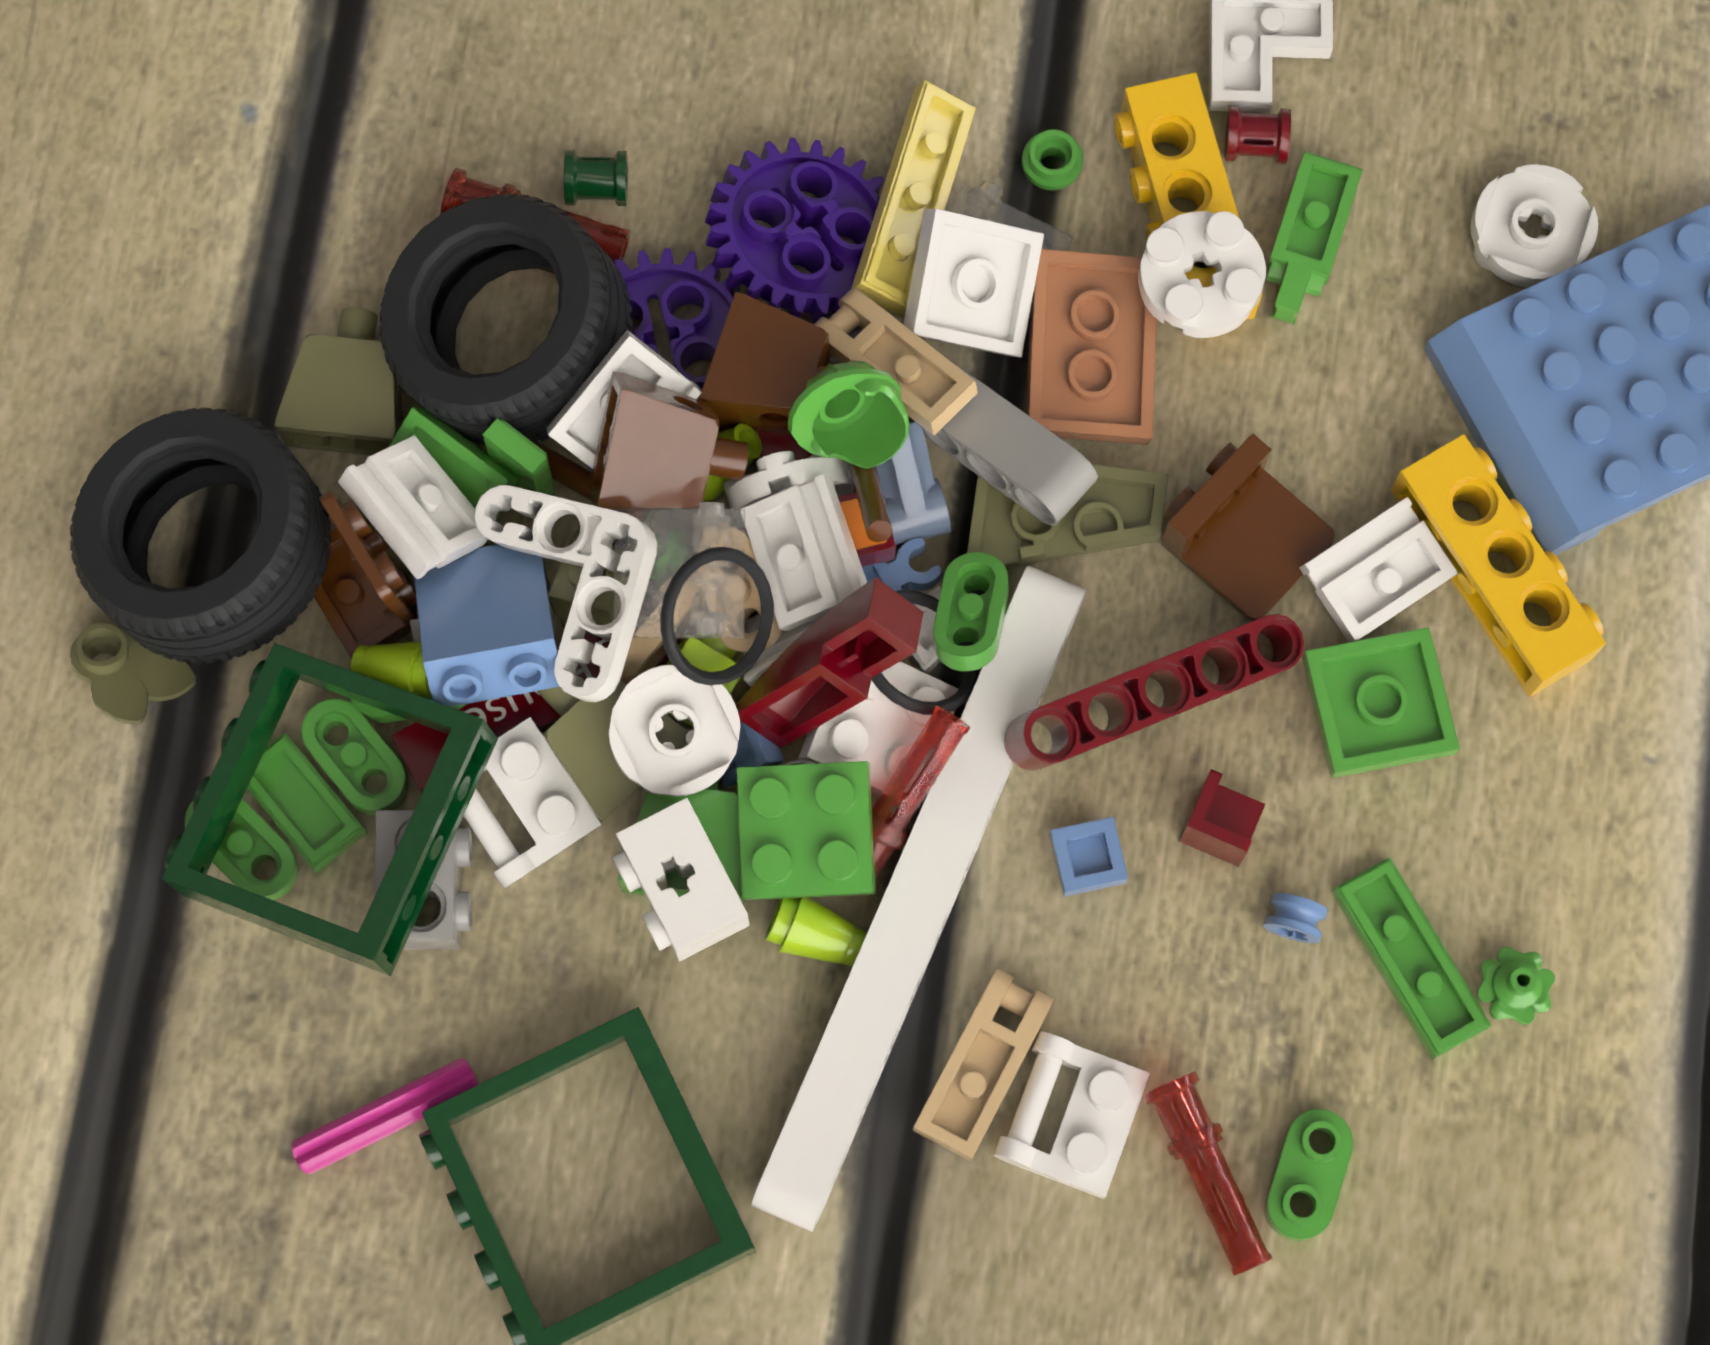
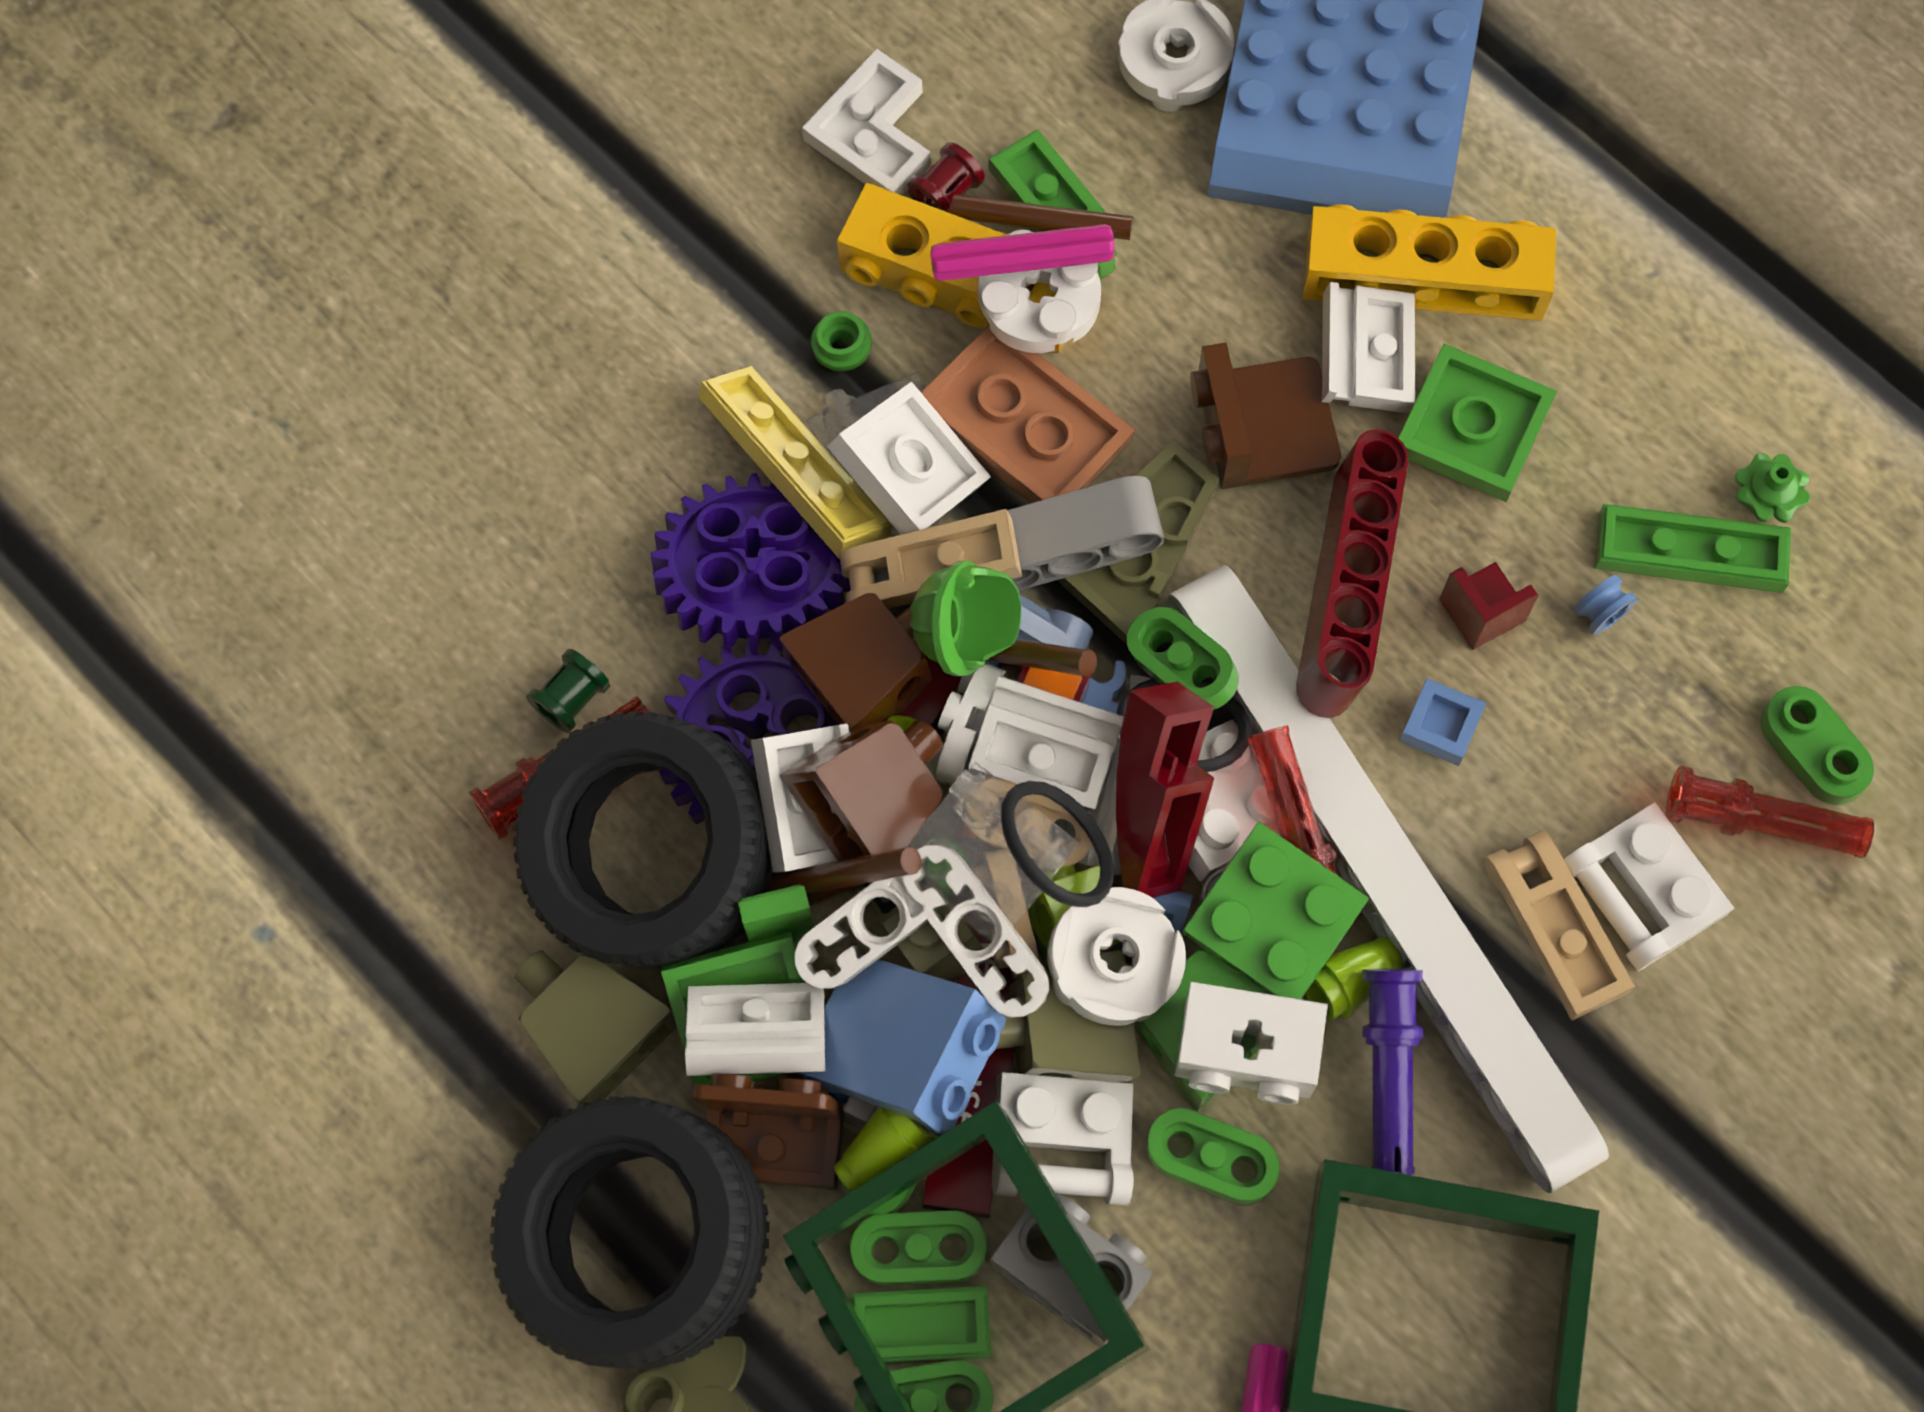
camera: 50 degrees left, 5 degrees down
none -> reddish brown bar [768,847,921,894]
none -> dark pink axle [930,224,1115,281]
none -> reddish brown bar [951,194,1133,241]
none -> bright green plate [1147,1108,1280,1205]
none -> dark purple pin [1362,969,1423,1175]

